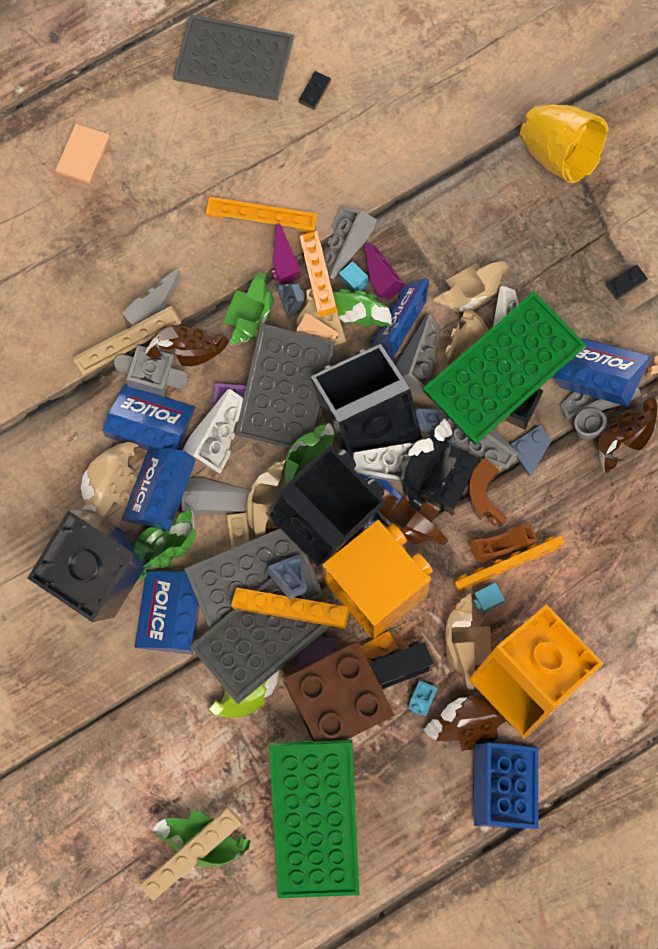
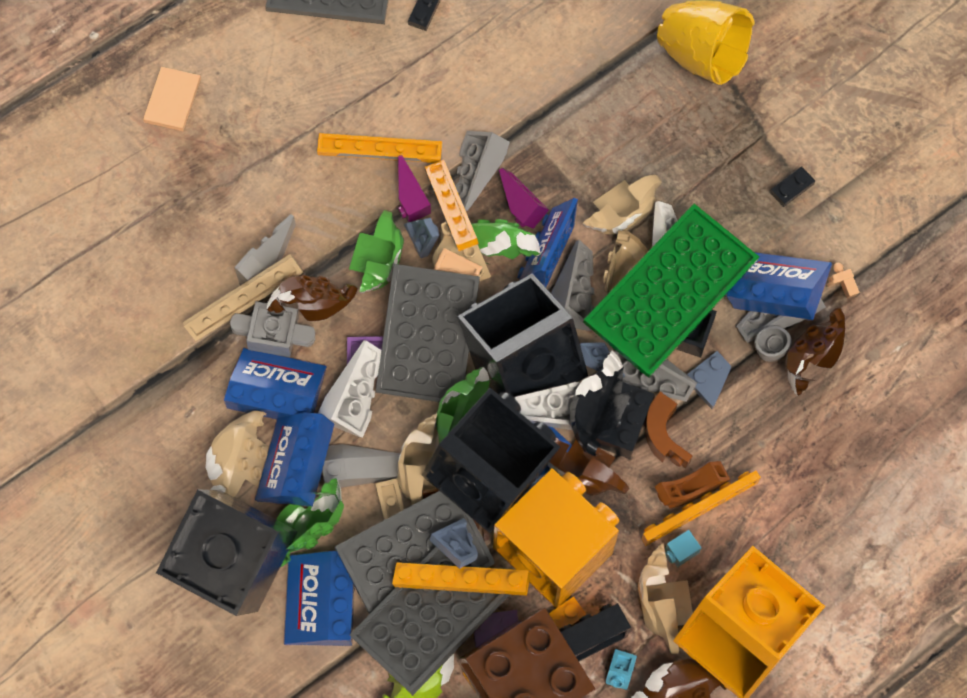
camera: 10 degrees left, 5 degrees down
medium azure brick [339,261,368,292] -> none

